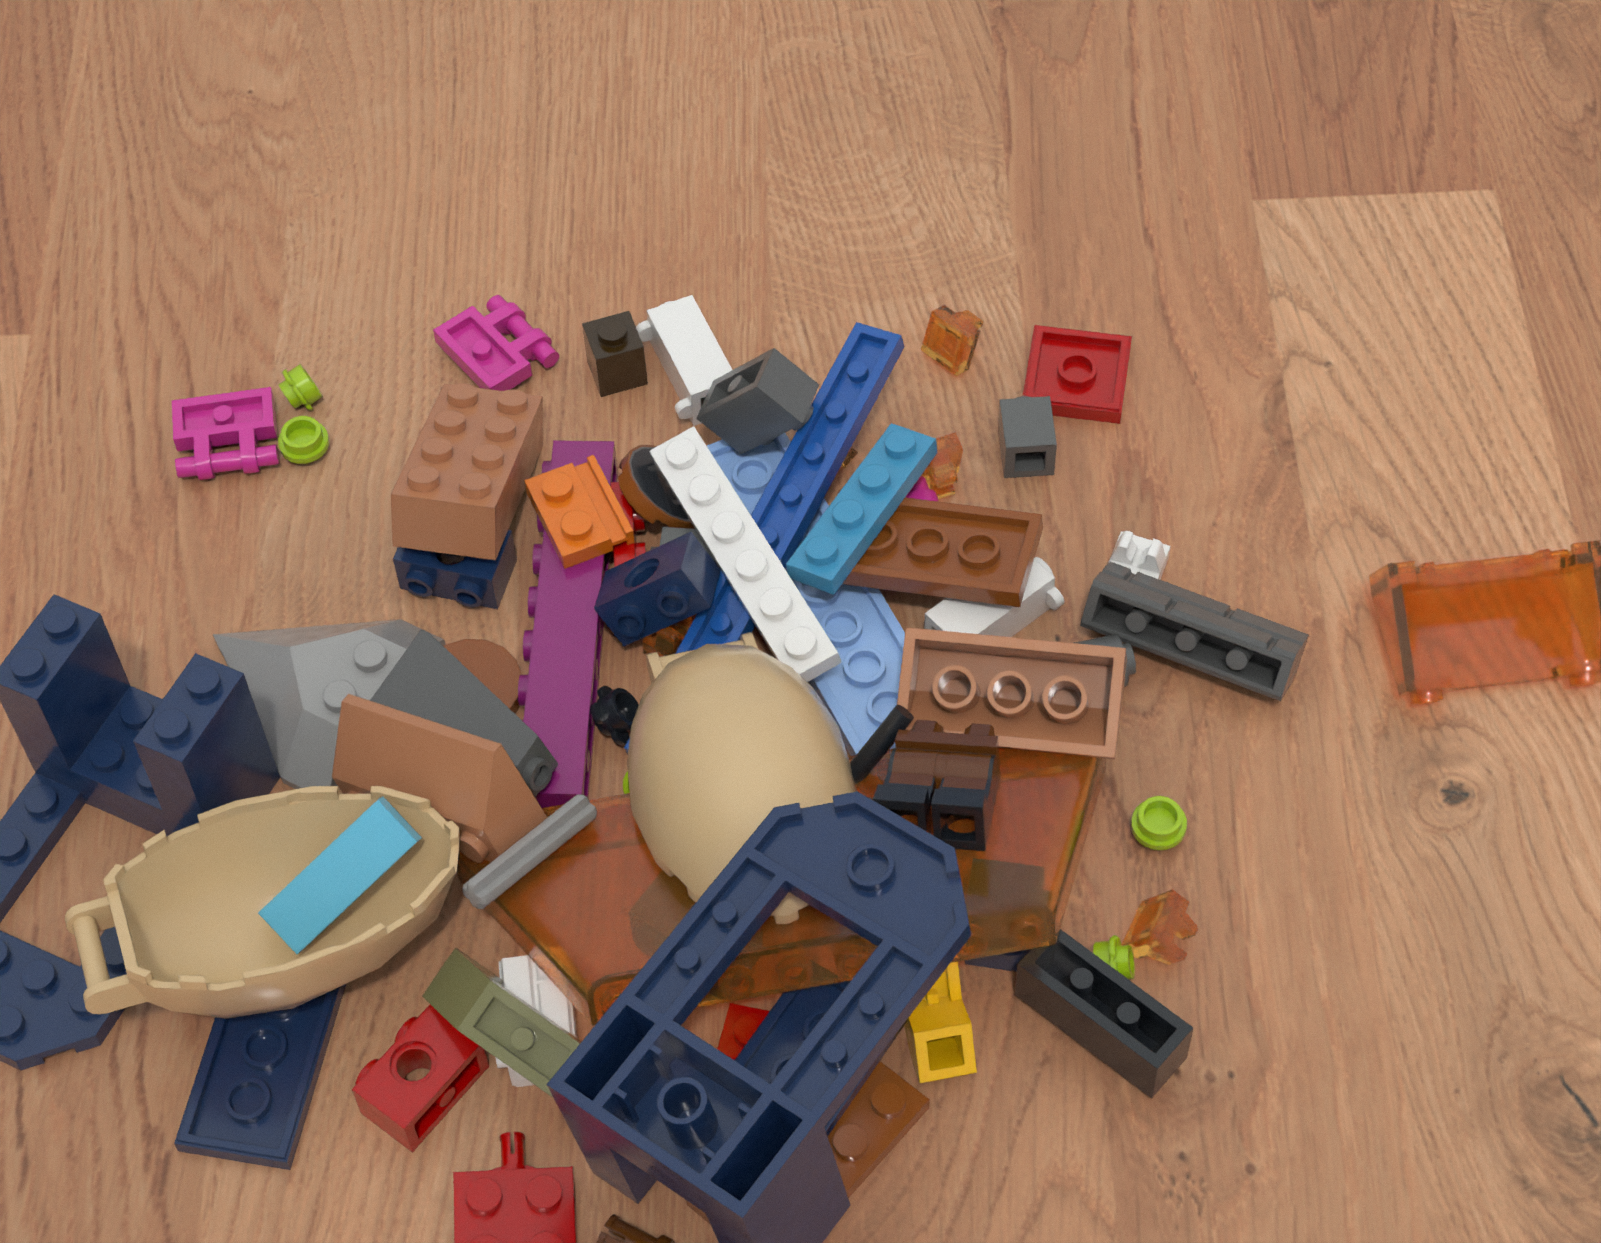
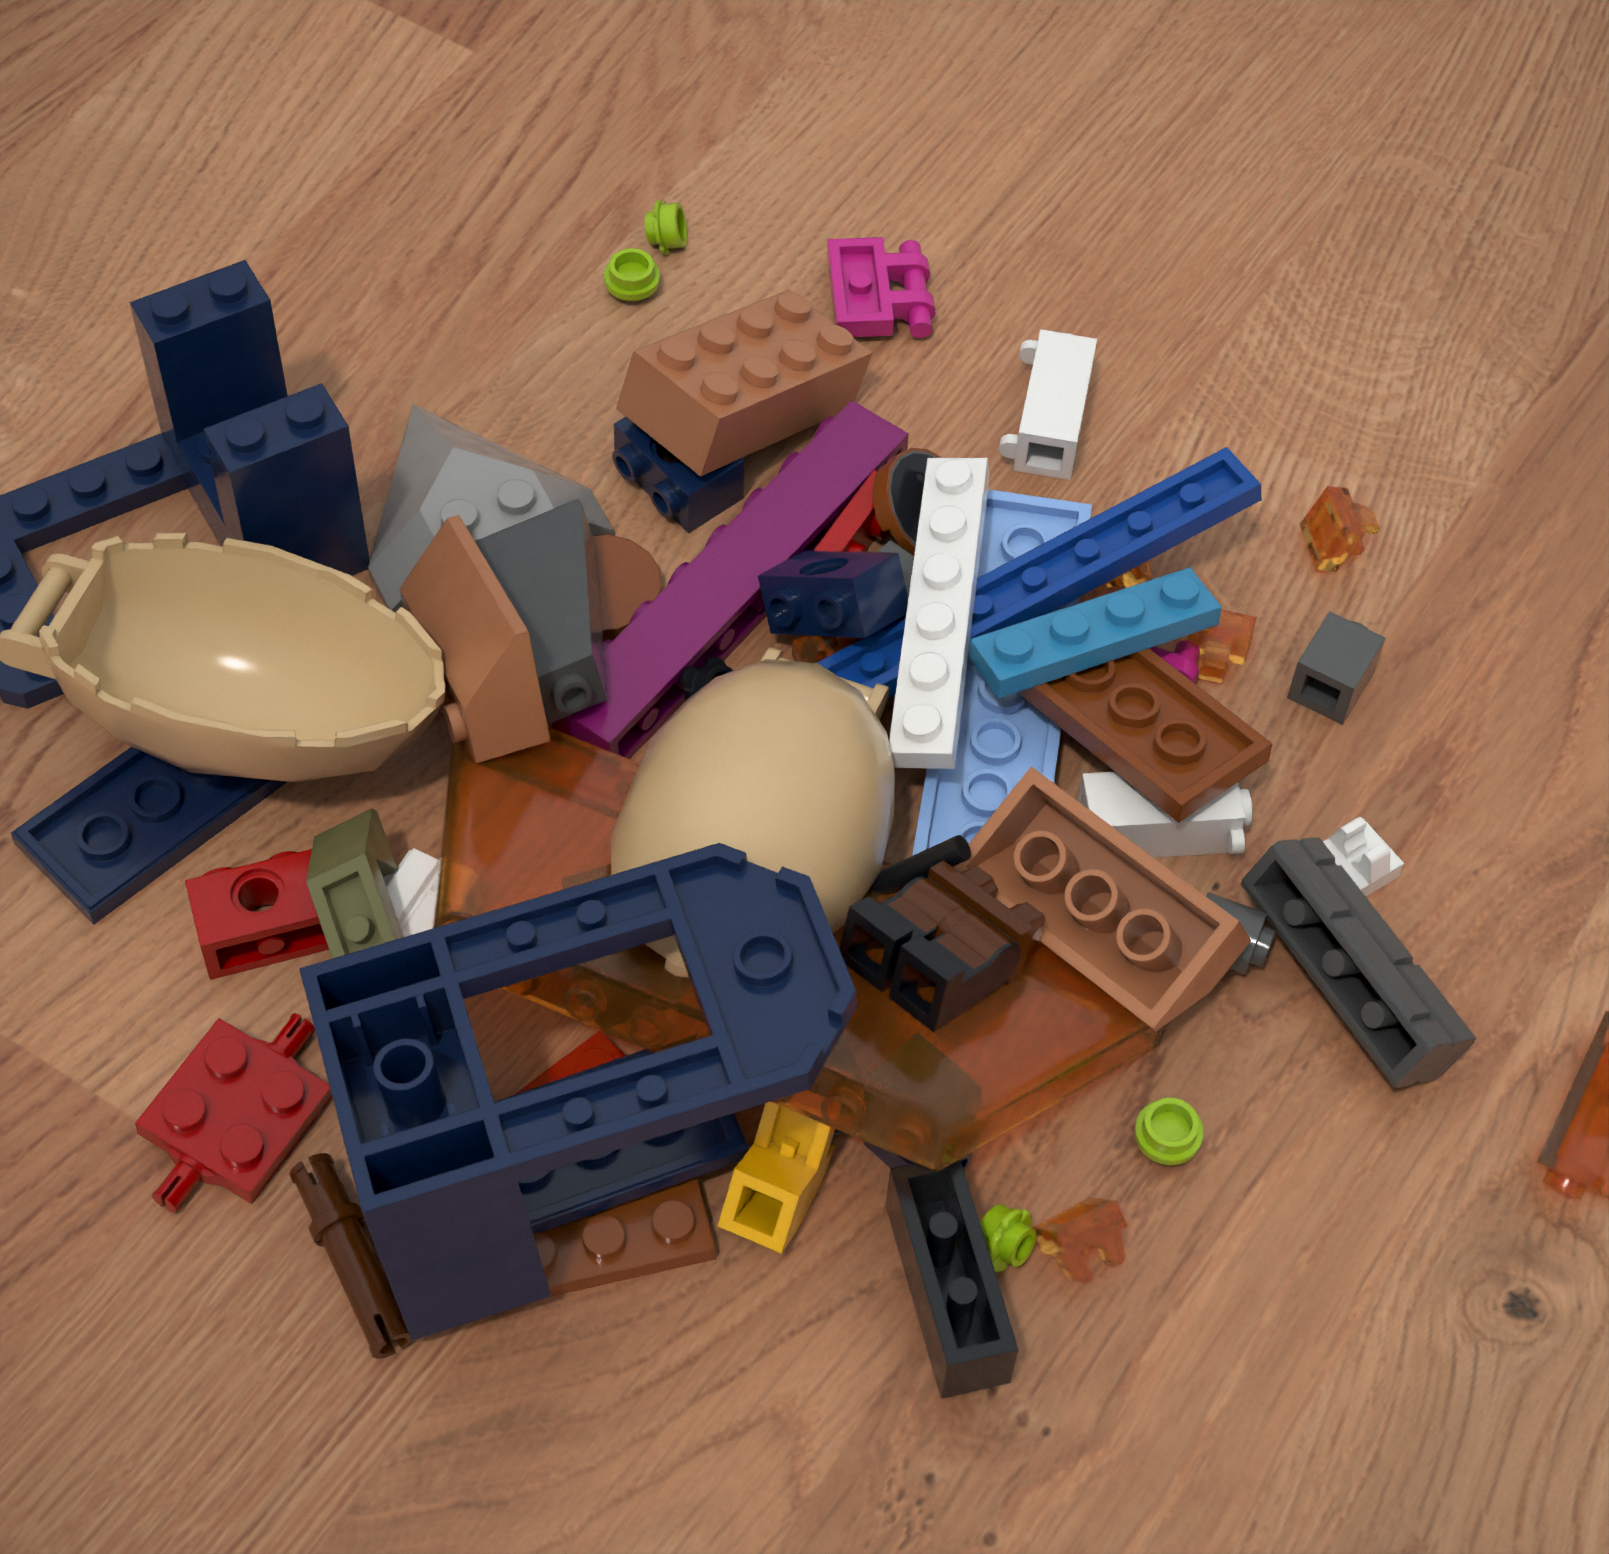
camera: 30 degrees right, 0 degrees up
dark pink plate [172,387,280,480] -> none
medium azure tile [258,796,422,954] -> none
light grey axle [462,794,597,909] -> none
orange plate [524,455,635,569] -> none
dark brown brick [582,311,648,397] -> none
dark grey brick [696,348,819,454] -> none
red tile [1023,325,1132,424] -> none

